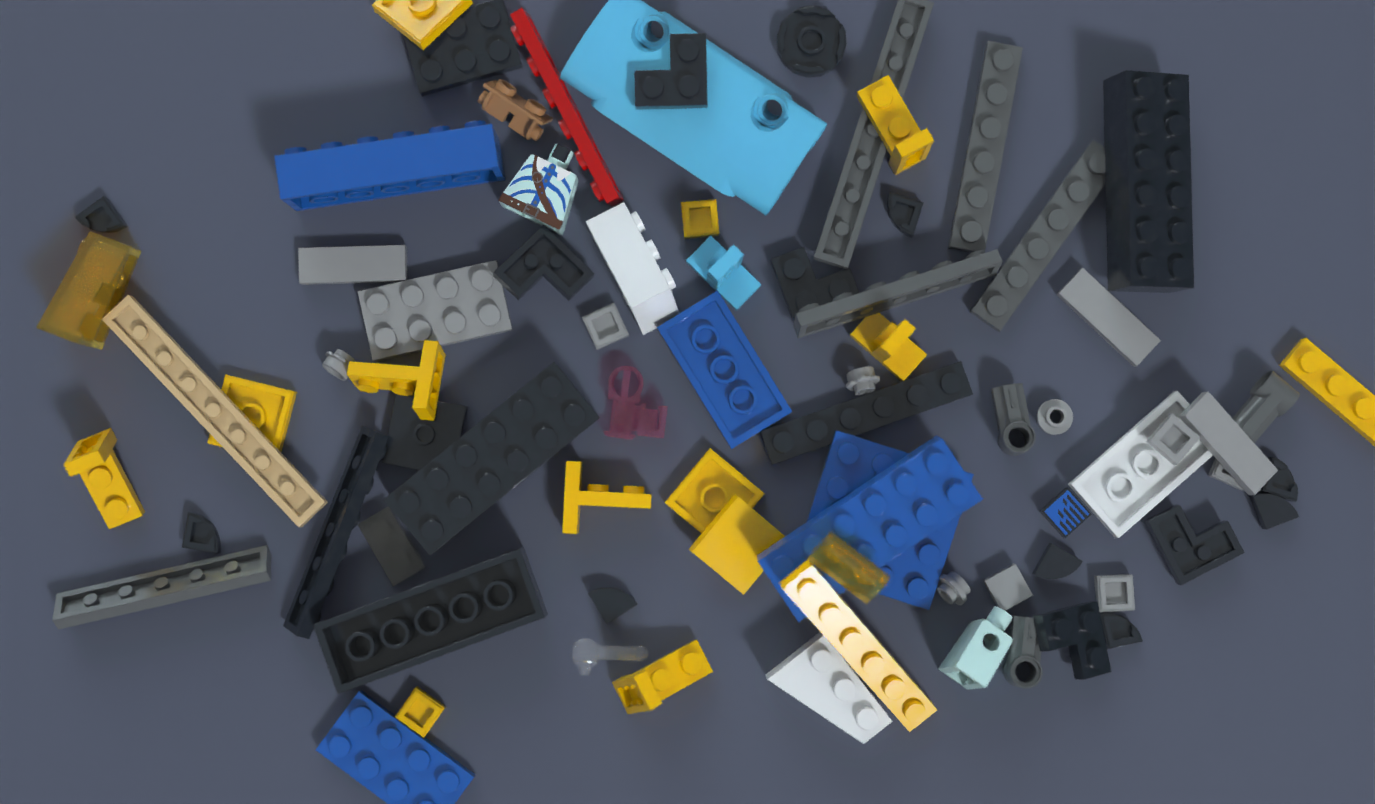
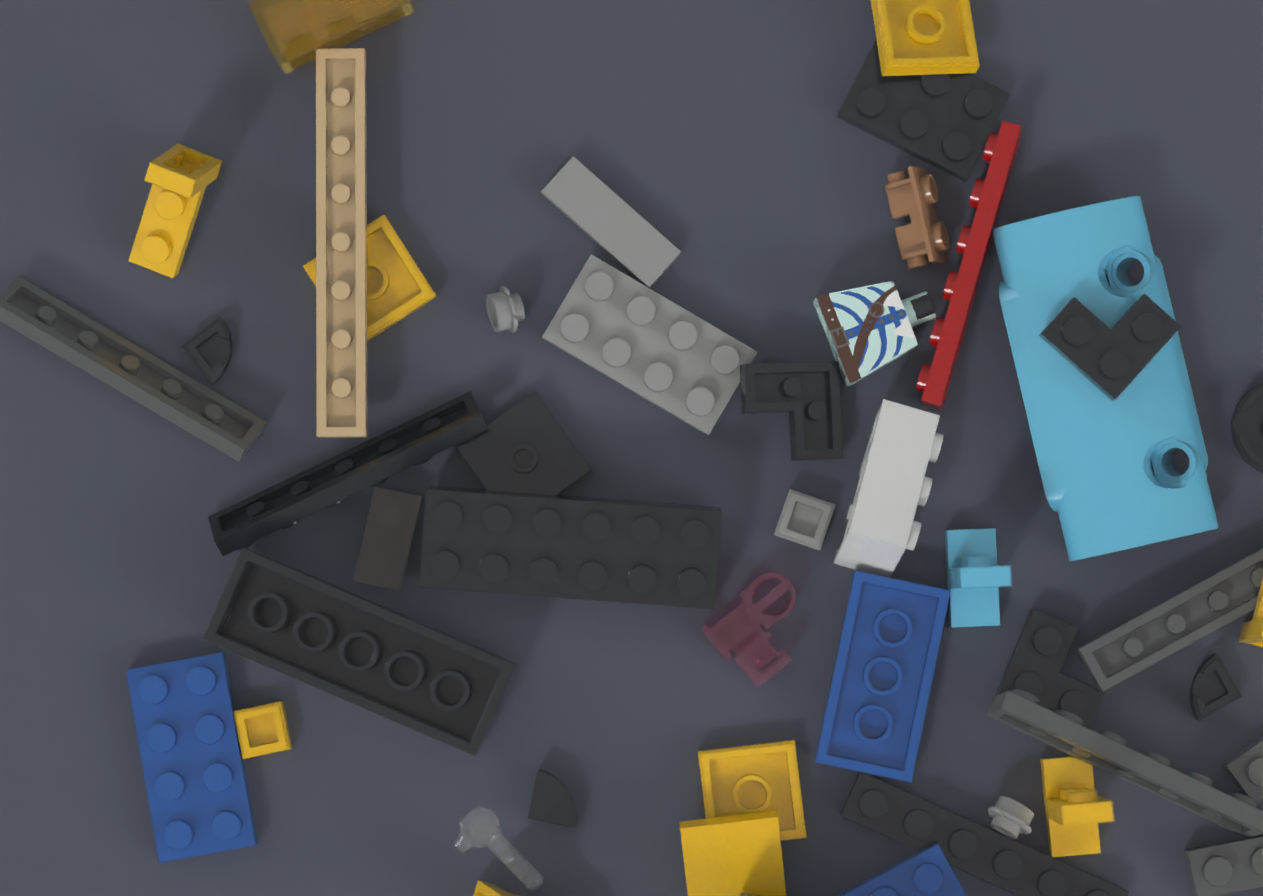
camera: 50 degrees right, 0 degrees up
blue brick [274,120,505,211] -> none
yellow bracket [347,340,446,421] -> none
yellow bracket [562,461,652,534] -> none
yellow tile [681,199,719,239] -> none

